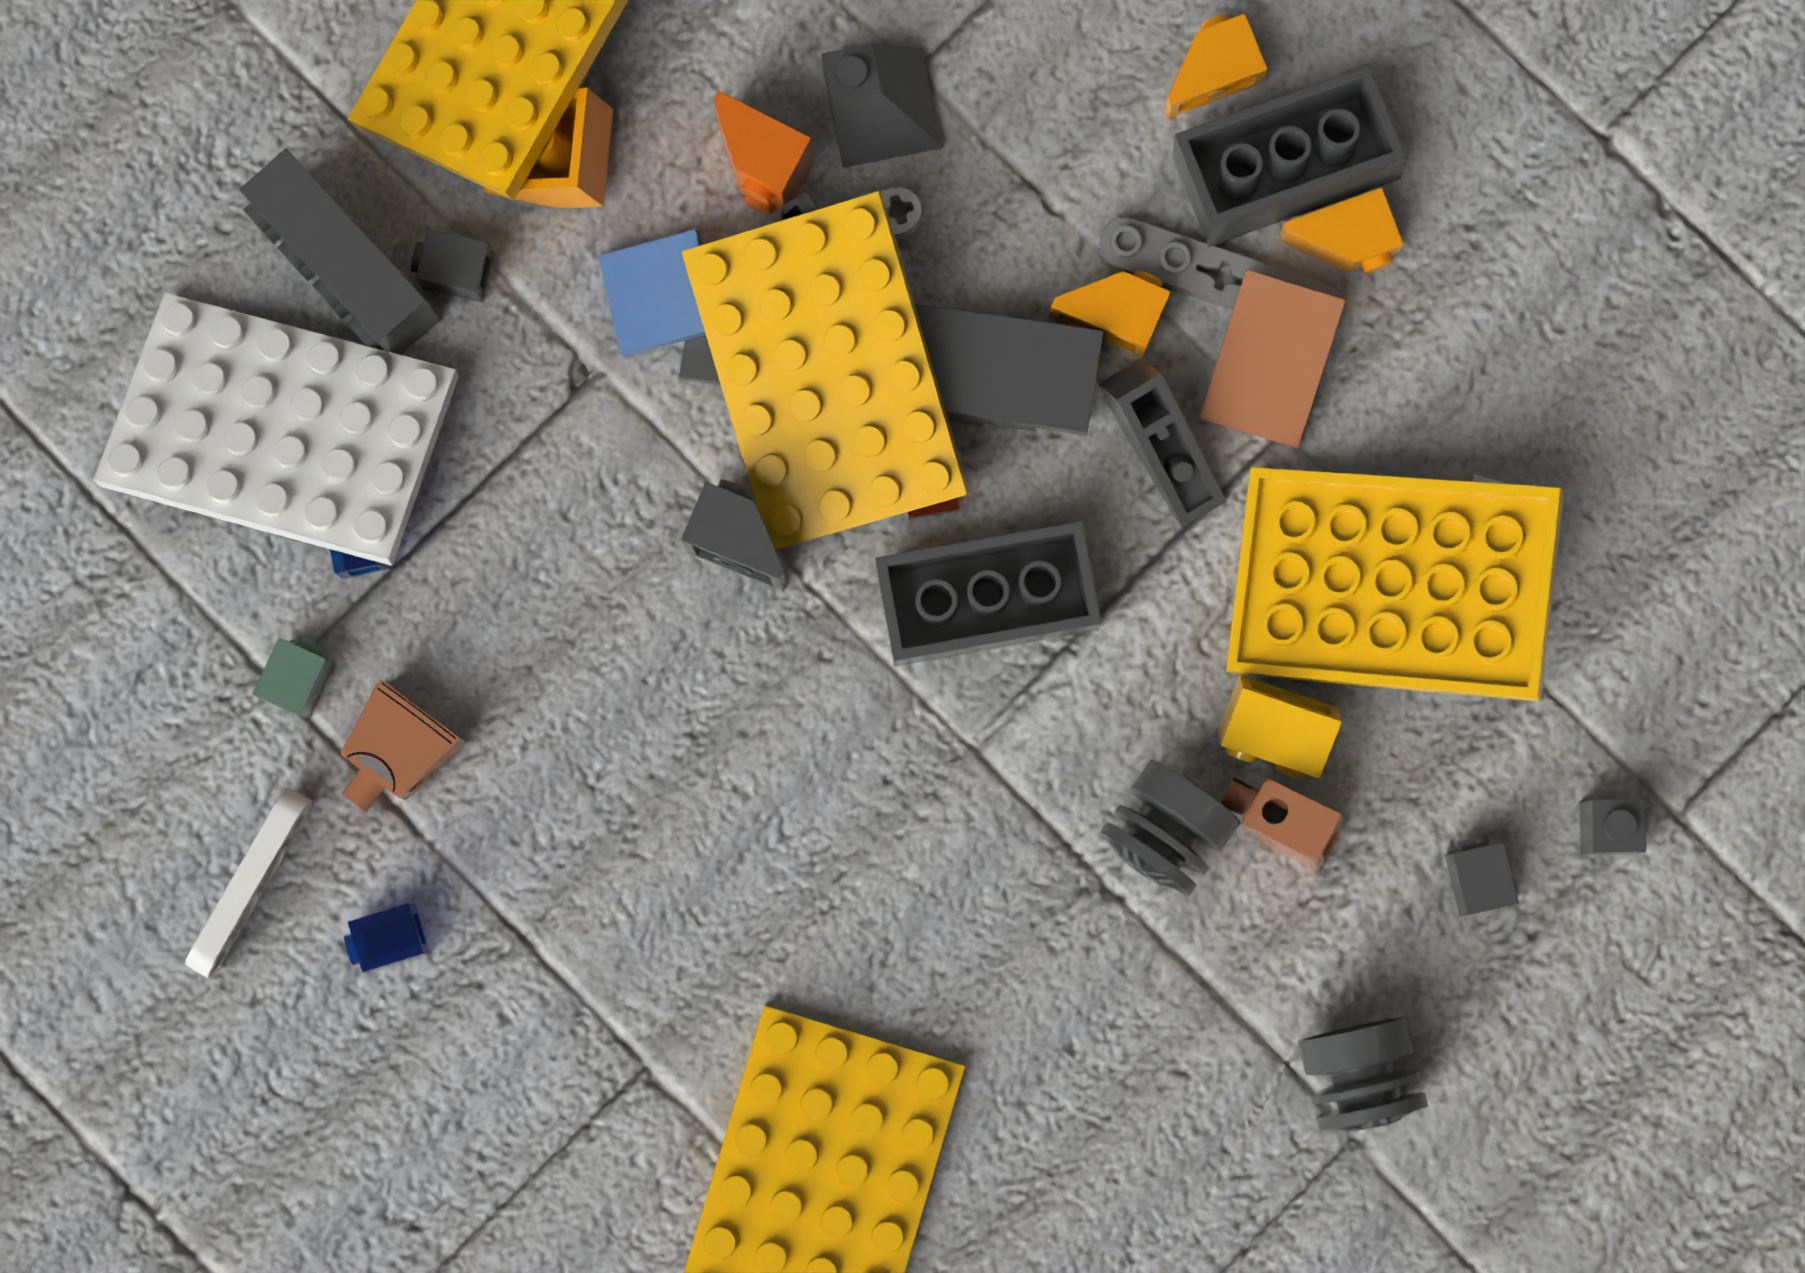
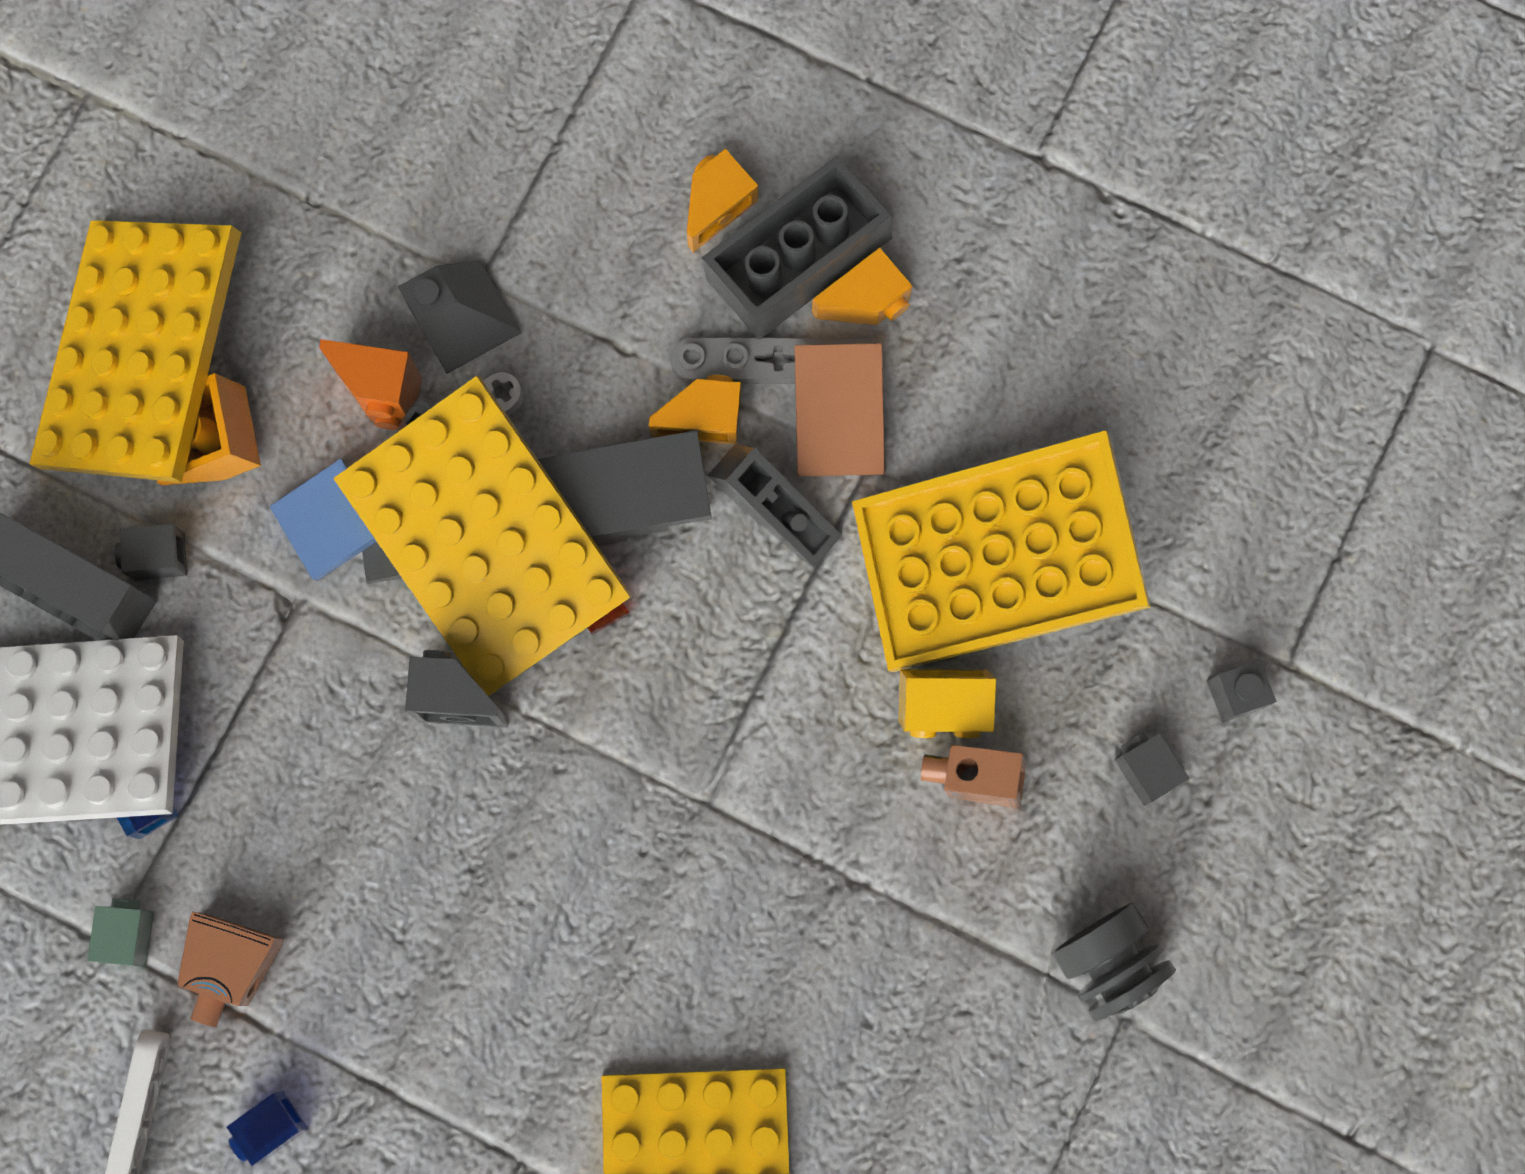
camera: 20 degrees left, 5 degrees down
dark grey brick [875,521,1101,667] -> none
dark grey wheel [1099,759,1241,896] -> none

